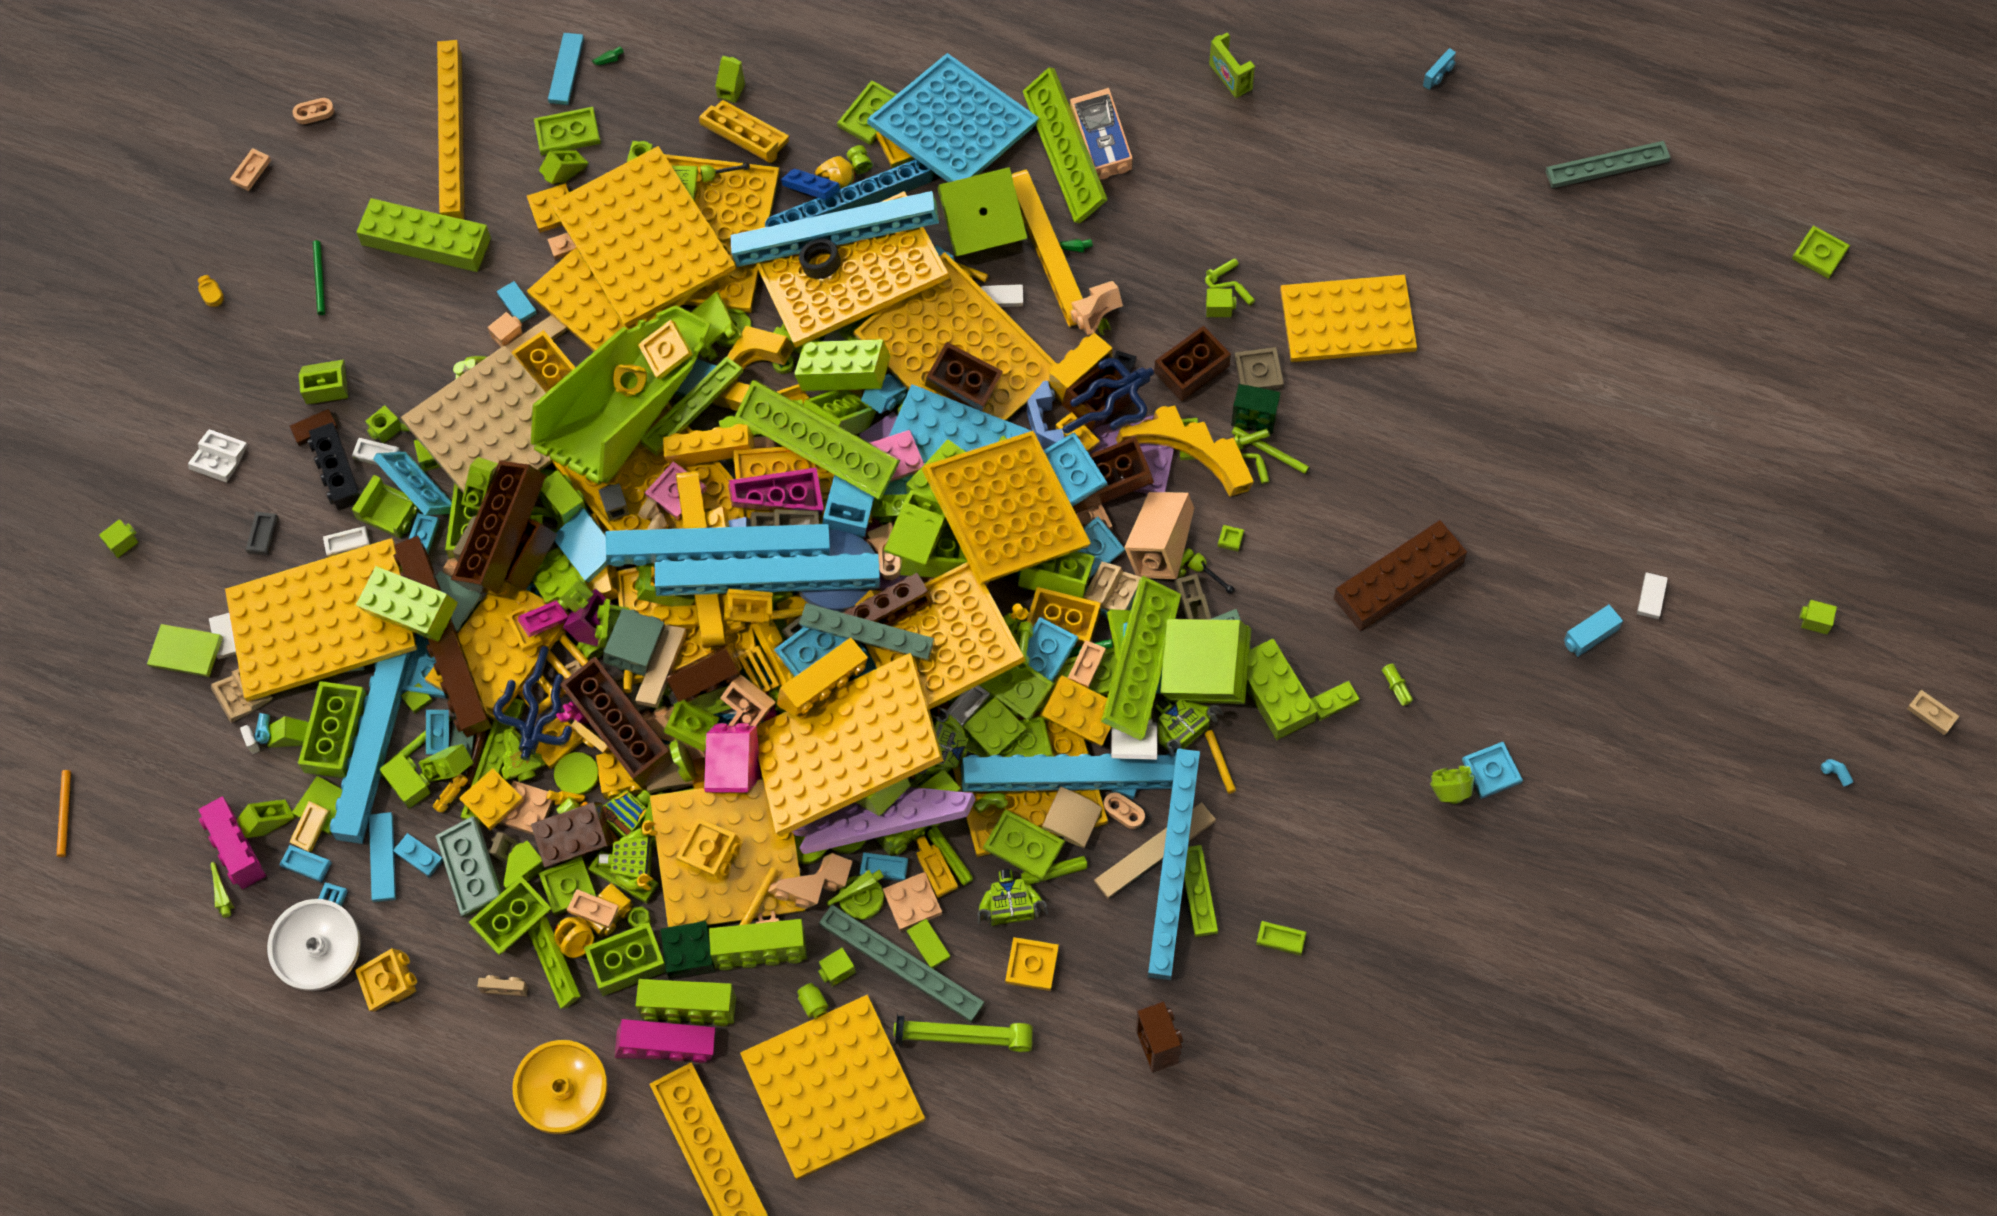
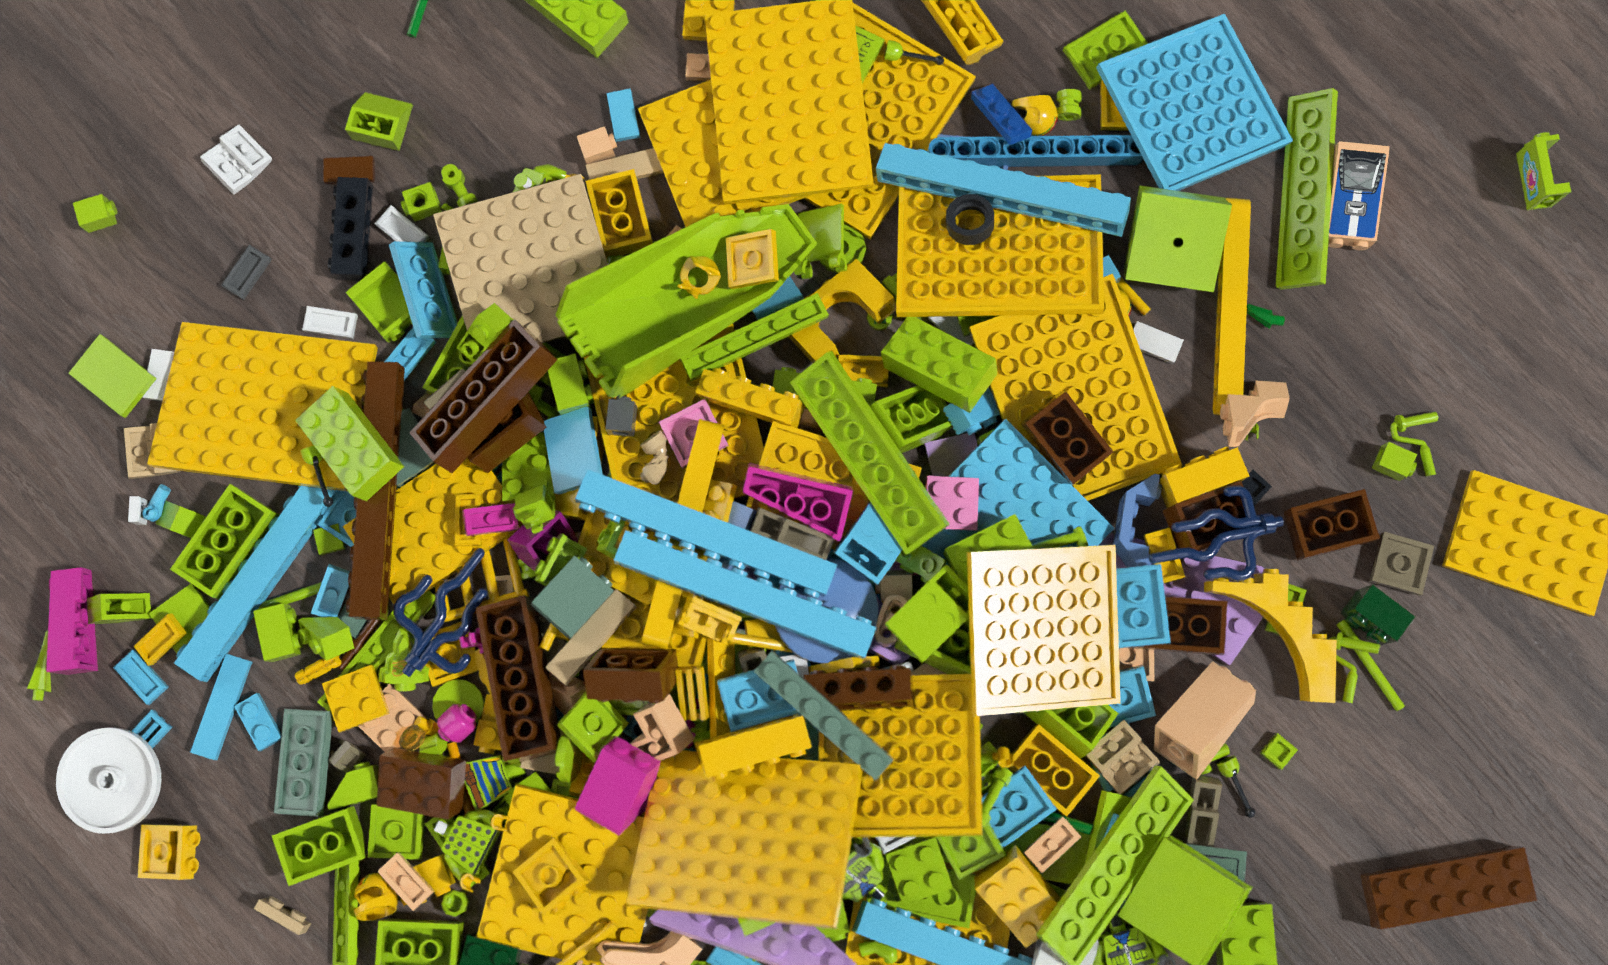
camera: 25 degrees right, 15 degrees up
none -> hinge [300,446,333,507]
none -> clear yellow tile [399,725,425,752]
none -> dark pink head [437,704,477,743]
none -> lime leg [441,164,478,207]

